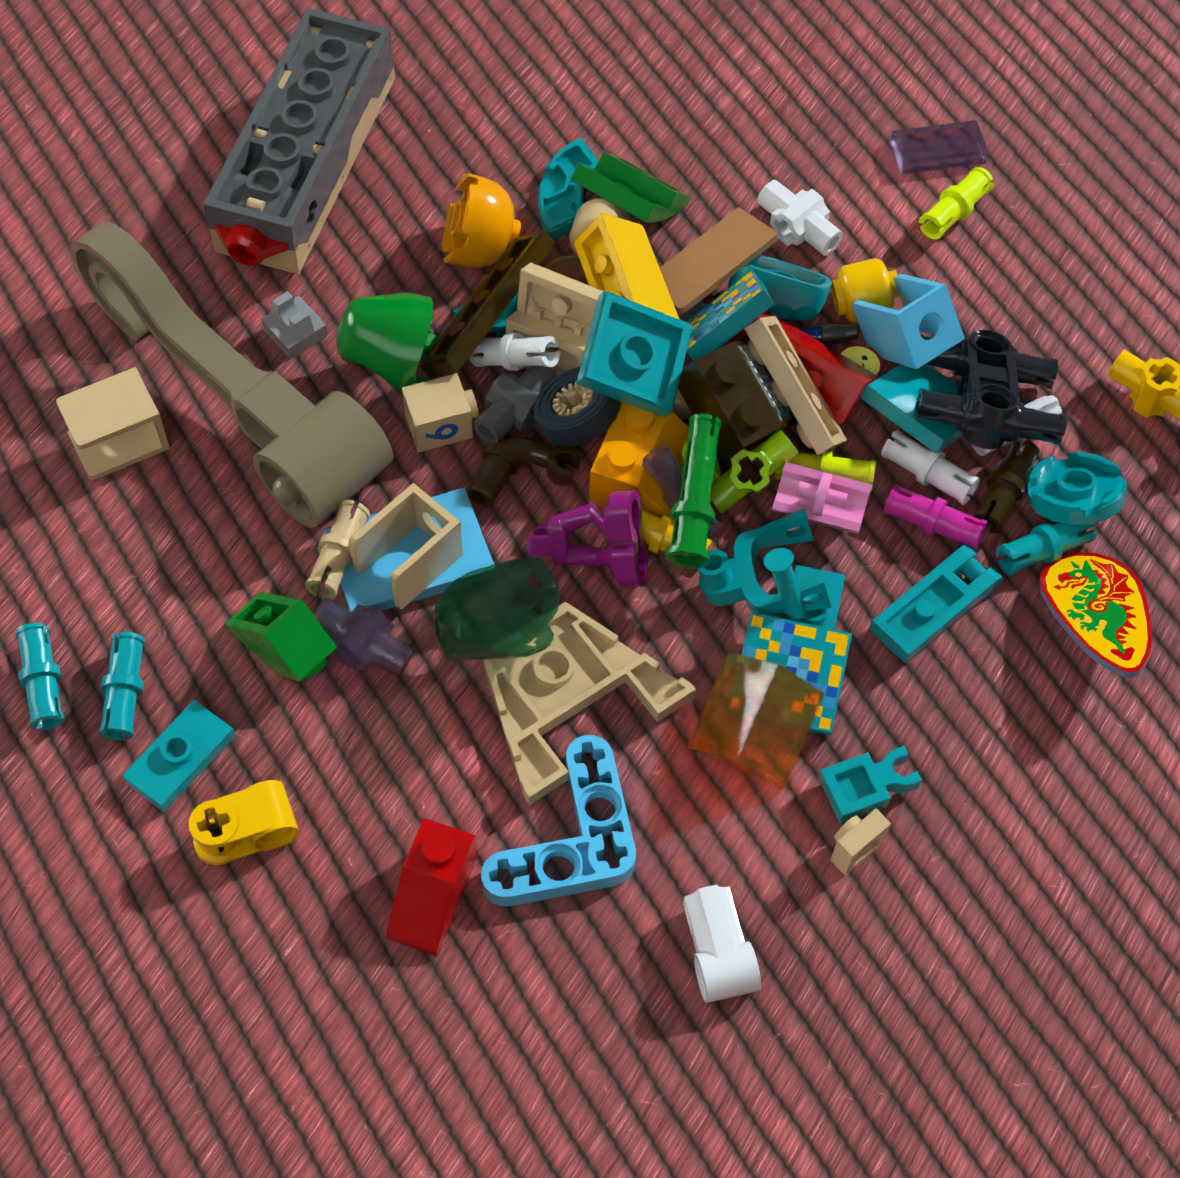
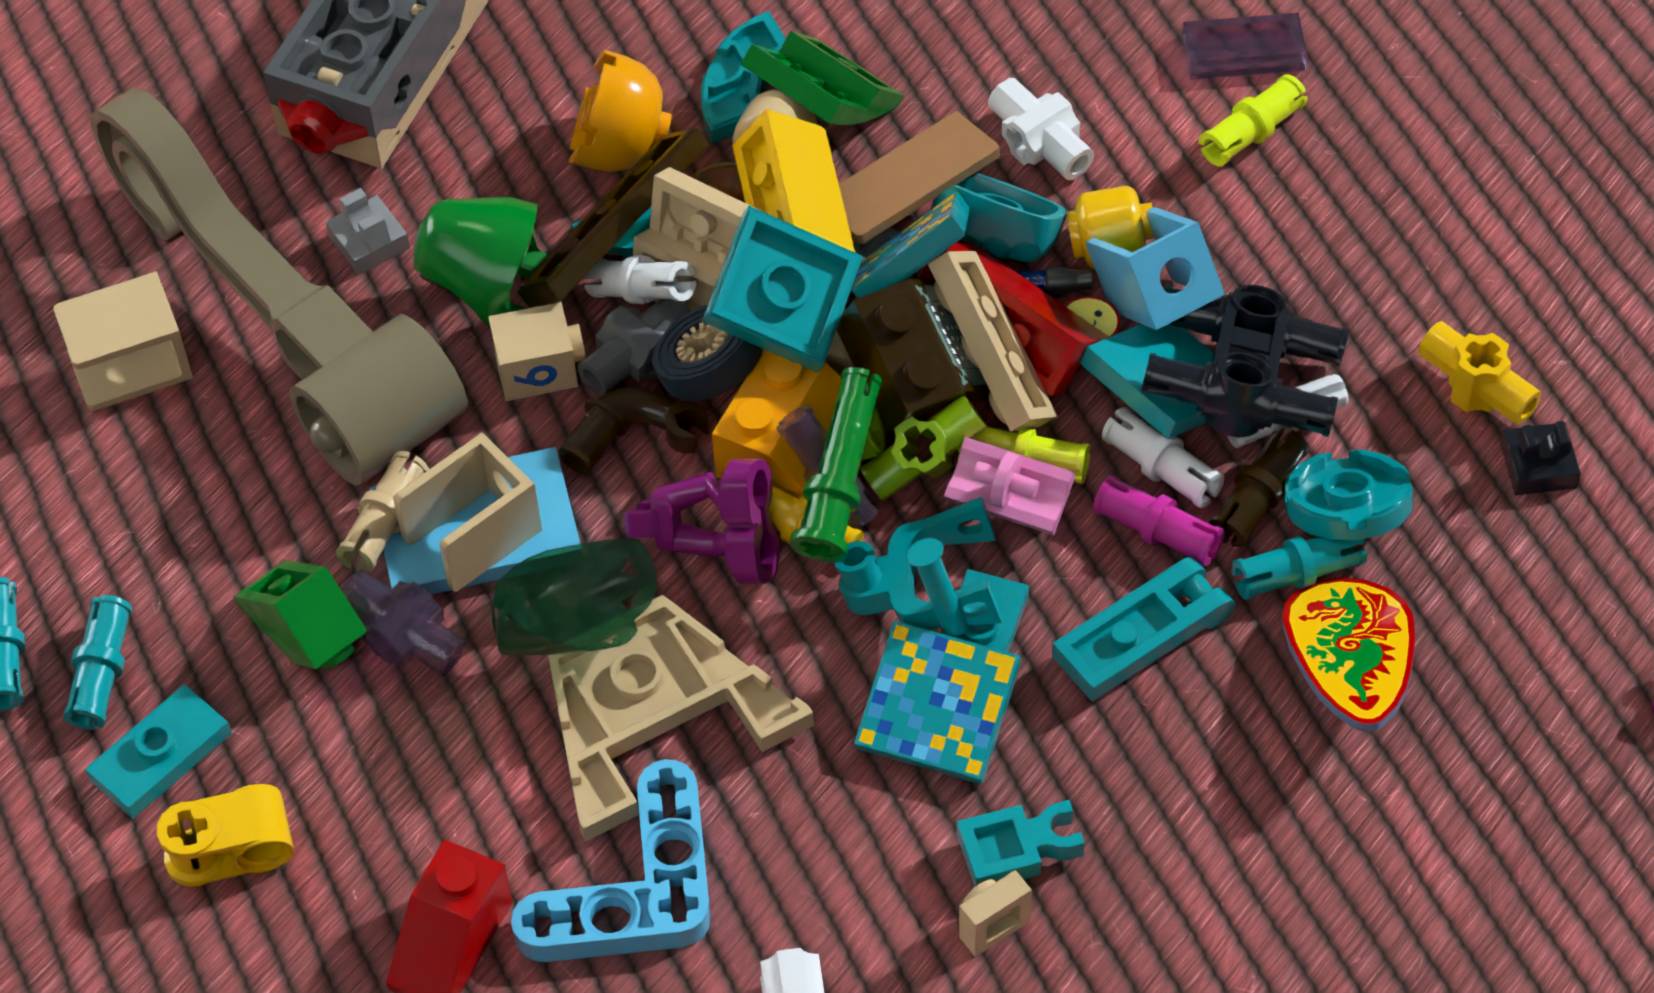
camera: 10 degrees right, 5 degrees down
clear orange slope [687,652,825,790] -> none

